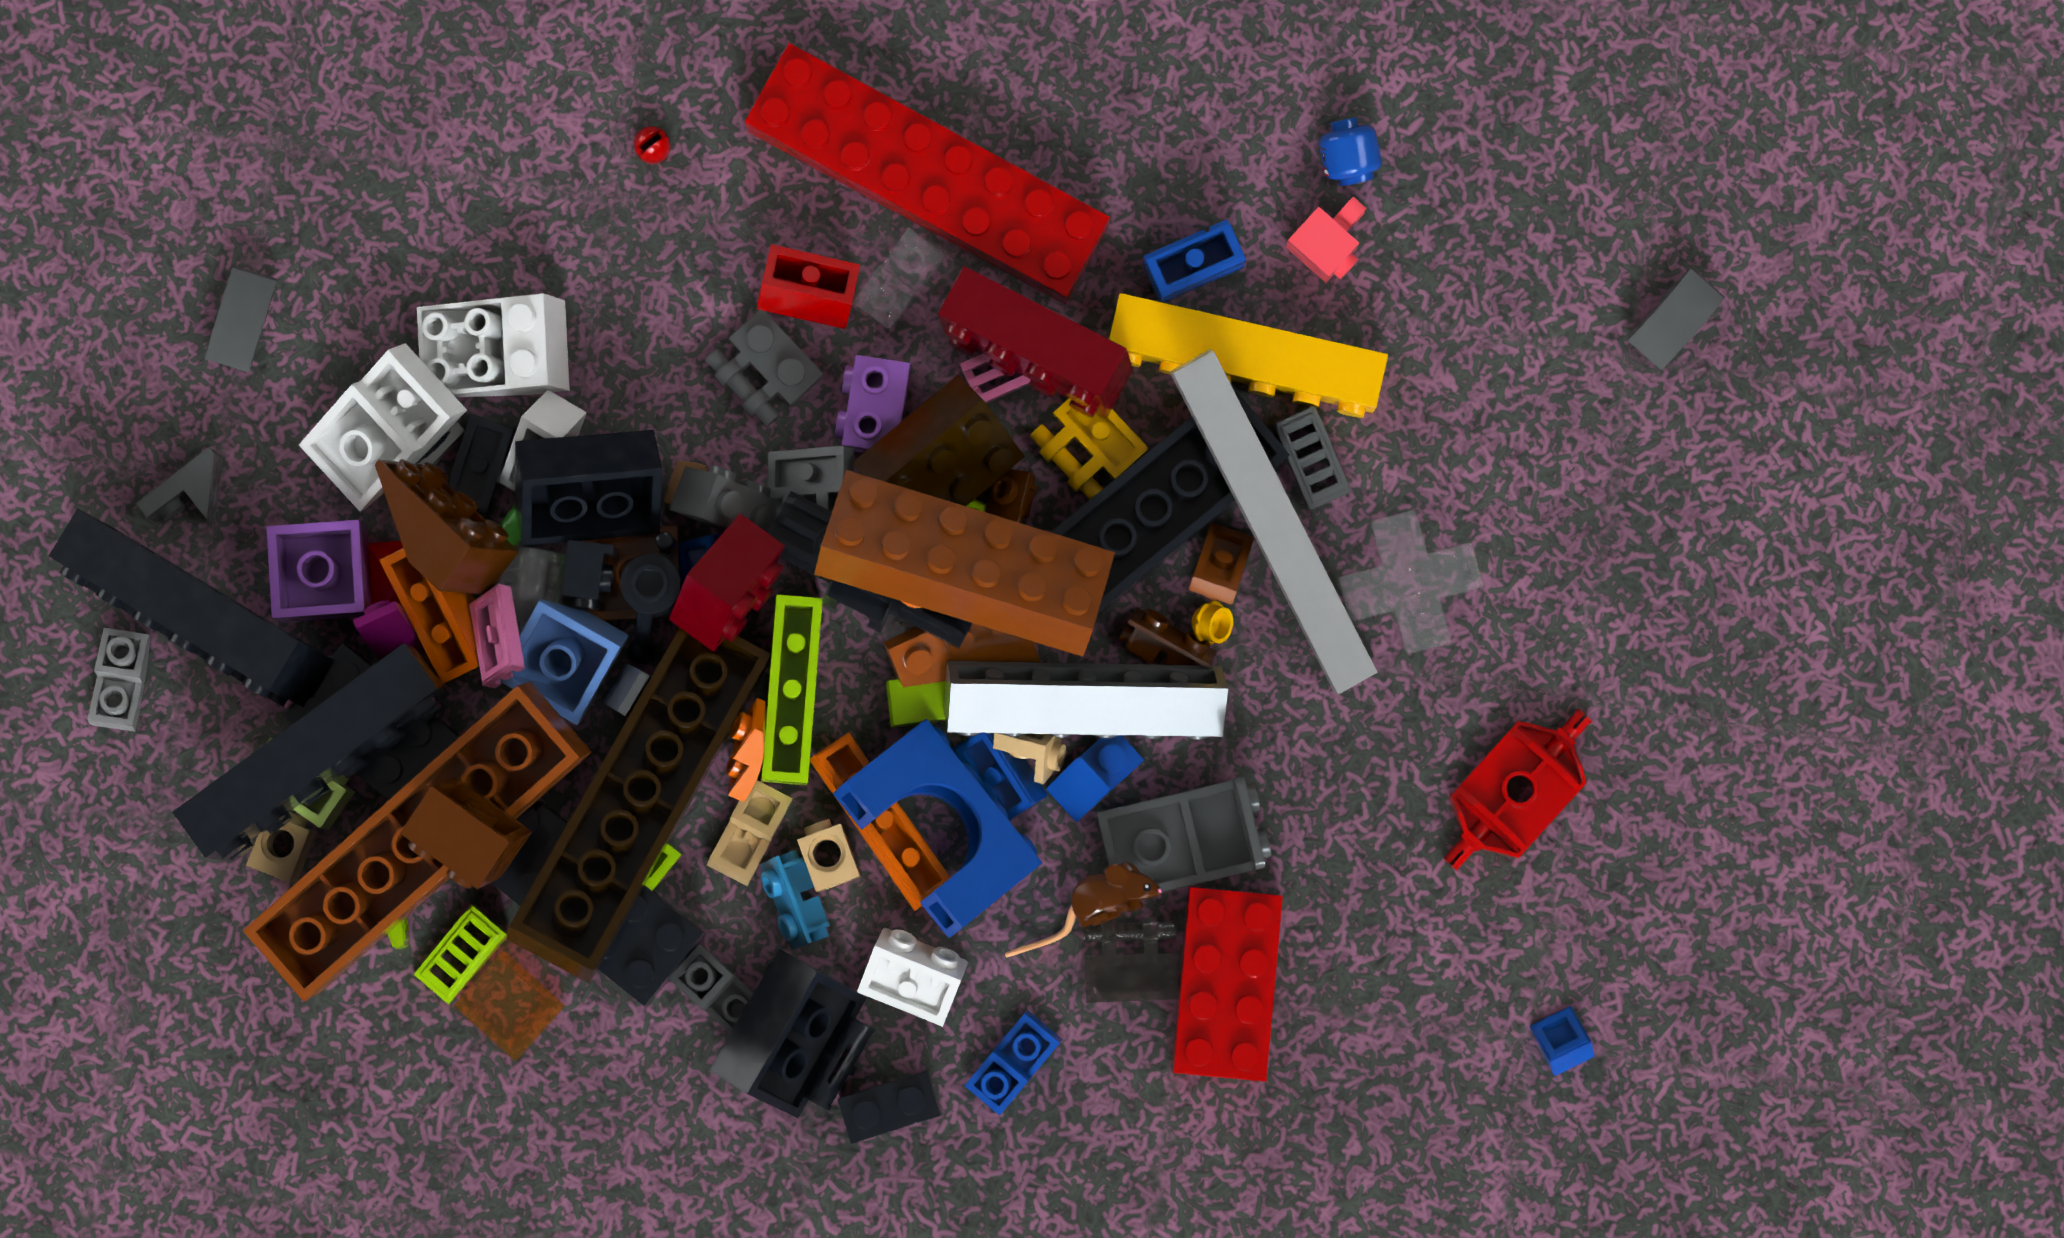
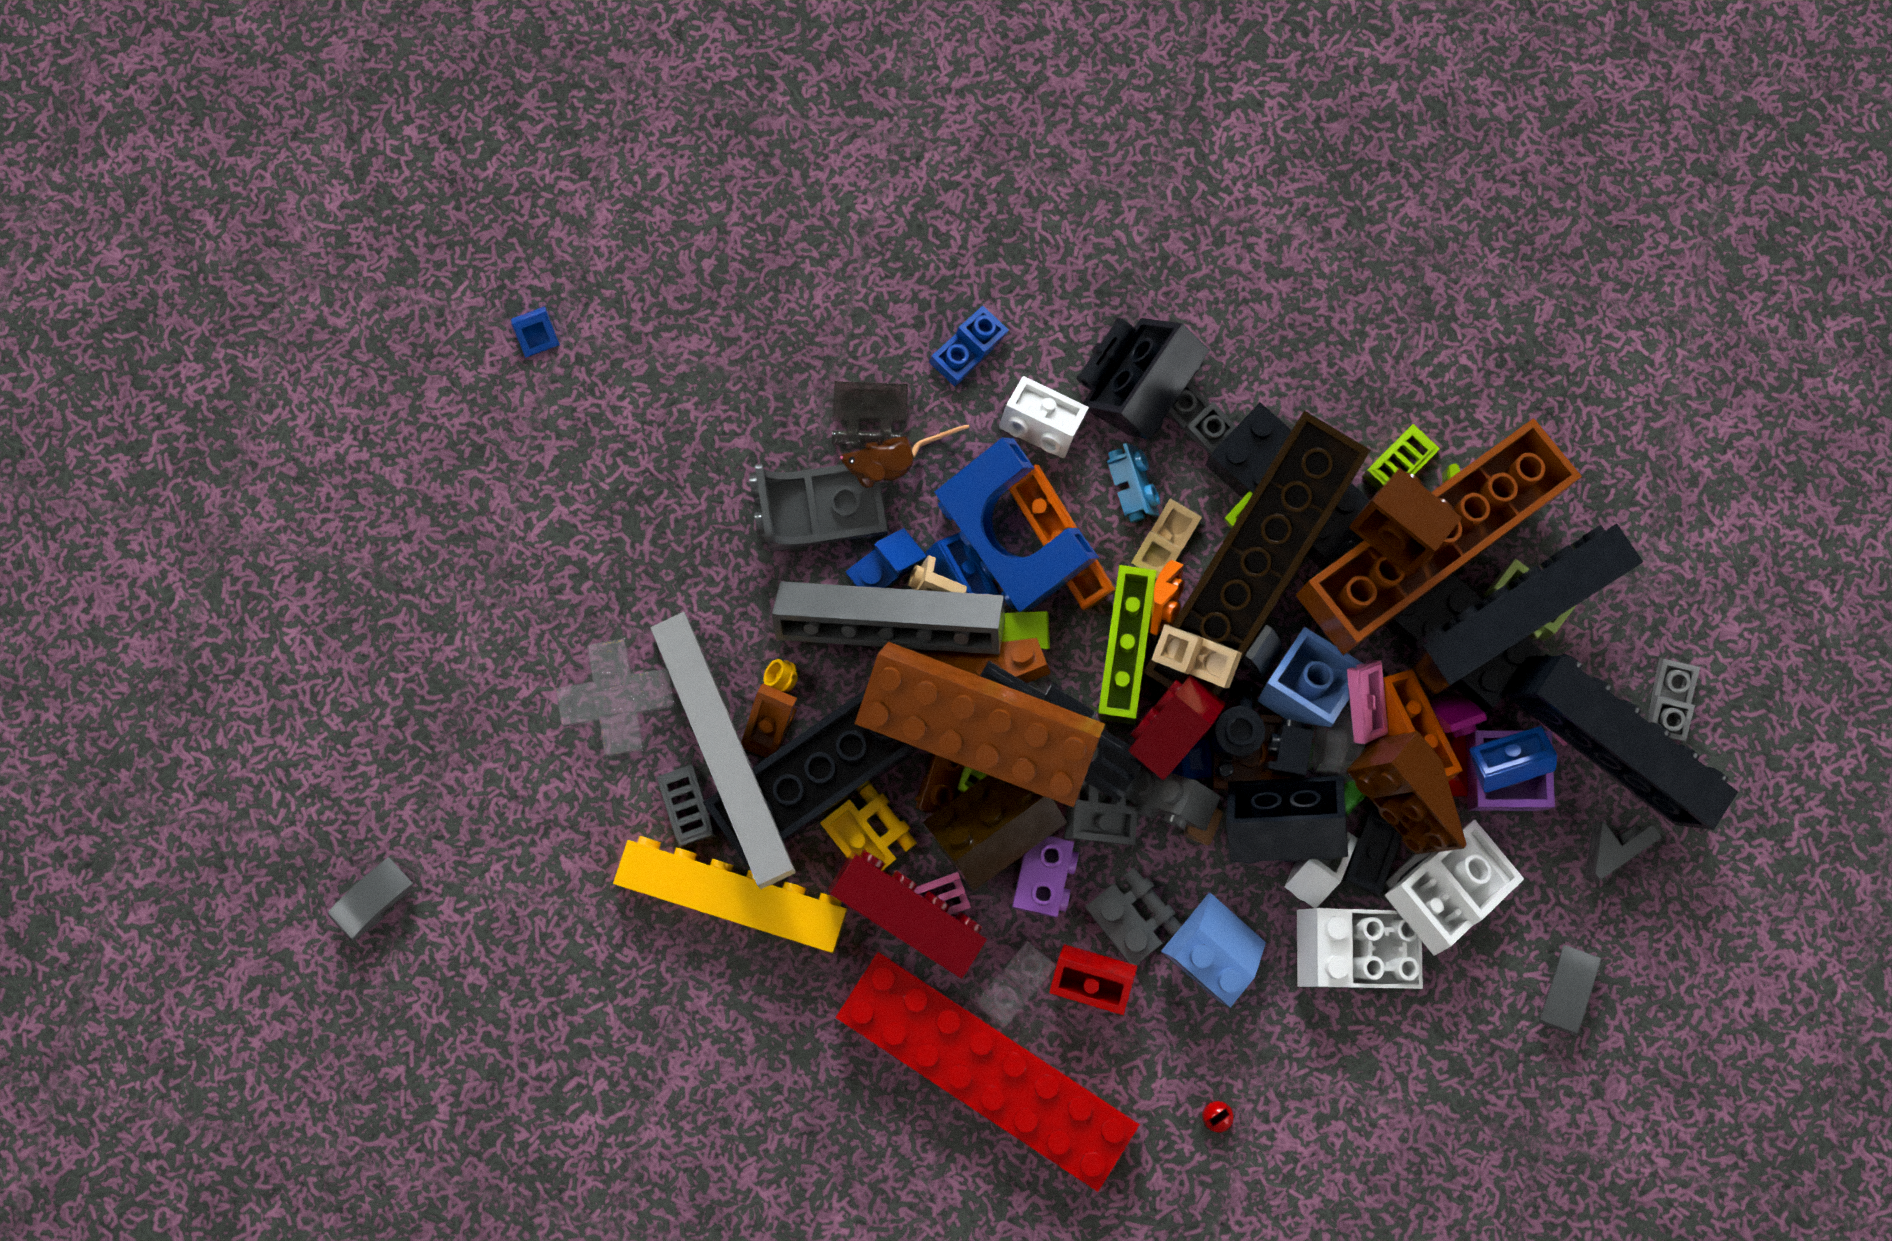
camera: 175 degrees left, 5 degrees down
tan brick [246,812,317,883] -> none
clear orange piece [454,950,566,1061] -> none
tan brick [797,819,861,893] -> none
black brick [838,1070,941,1144] -> none
reddish brown hinge [1119,607,1217,668] -> none
blue brick [1142,219,1246,303] -> none
red brick [1172,887,1283,1082] -> none
coral brick [1286,197,1367,283] -> none
blue head [1319,117,1382,186] -> none
red plate [1443,709,1592,871] -> none
none -> tan slope [1151,624,1242,688]
none -> medium blue slope [1161,893,1266,1008]
none -> blue slope [1469,726,1557,793]

